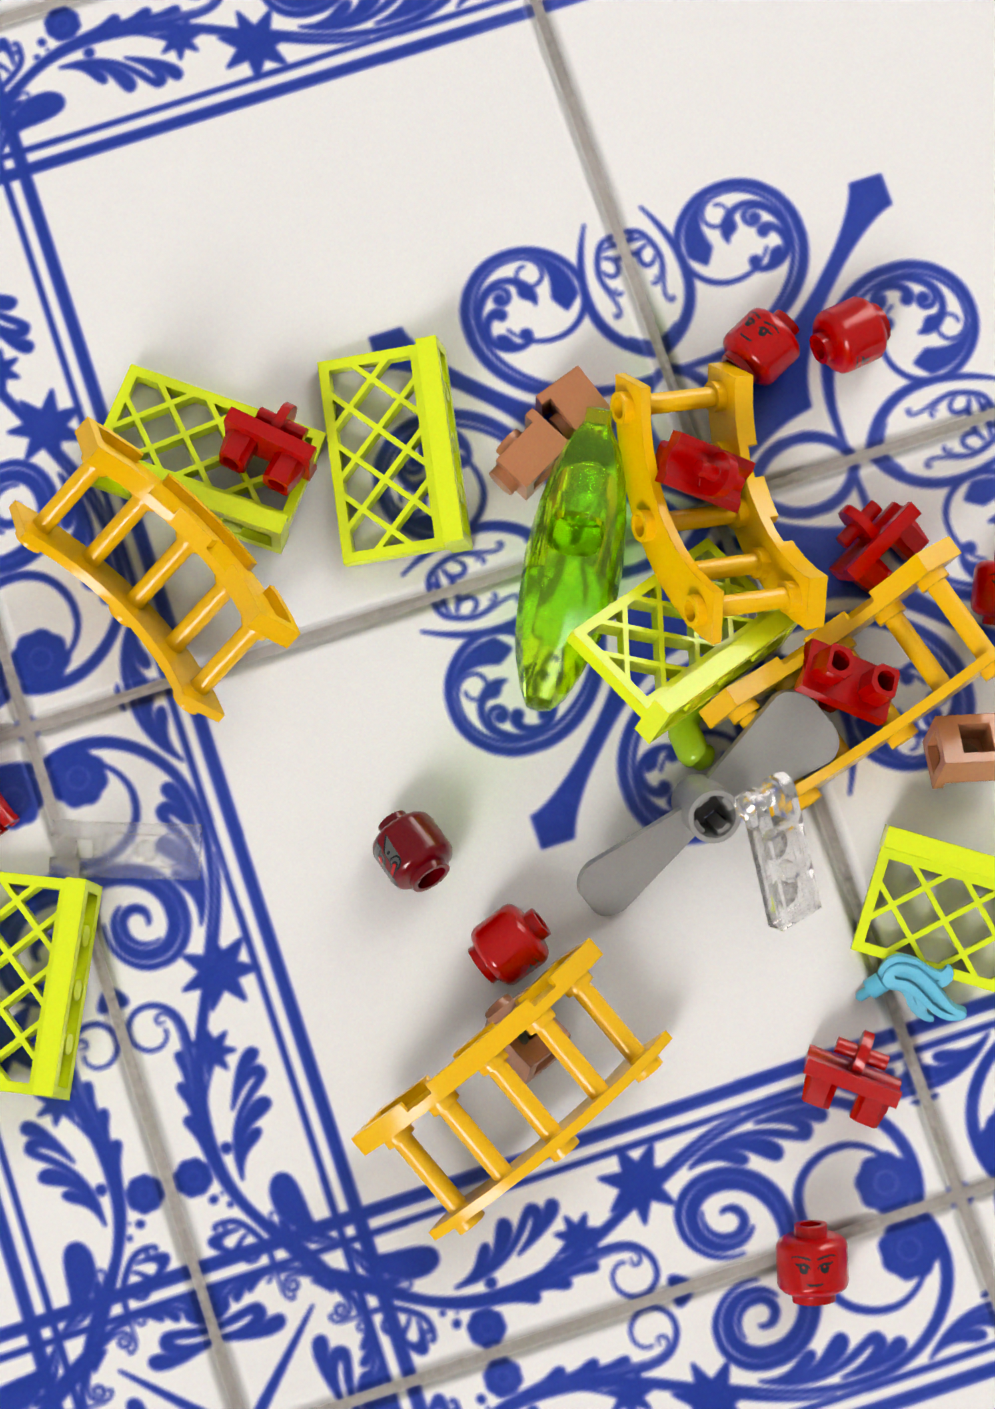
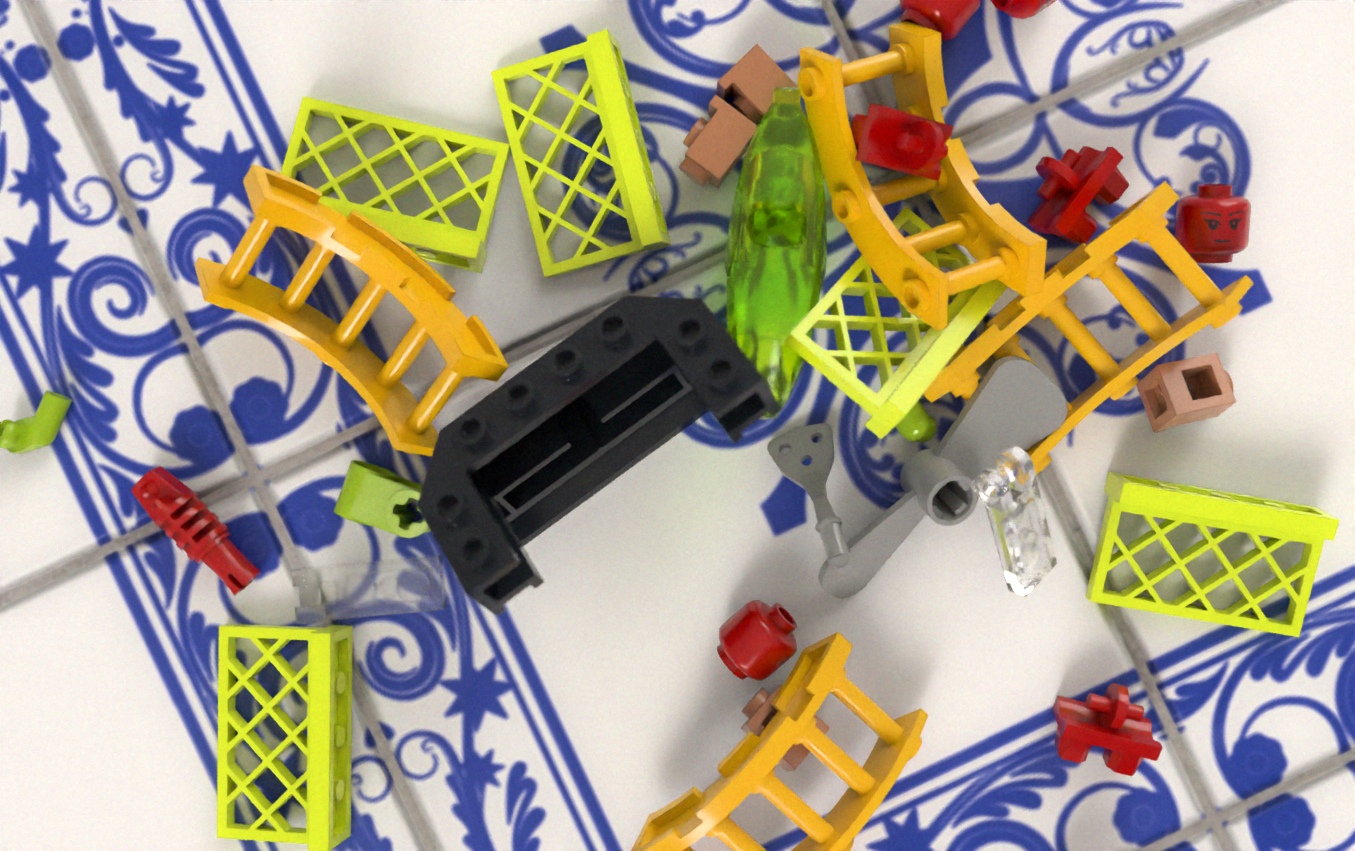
camera: 10 degrees left, 10 degrees up
red hips [219,402,317,496] -> none
dark red head [372,810,452,892] -> none
red hips [794,638,900,726] -> none
medium azure piece [855,953,967,1022] -> none
none -> lime piece [334,460,431,538]
none -> black wedge [417,295,781,616]
none -> light grey piece [767,423,855,576]

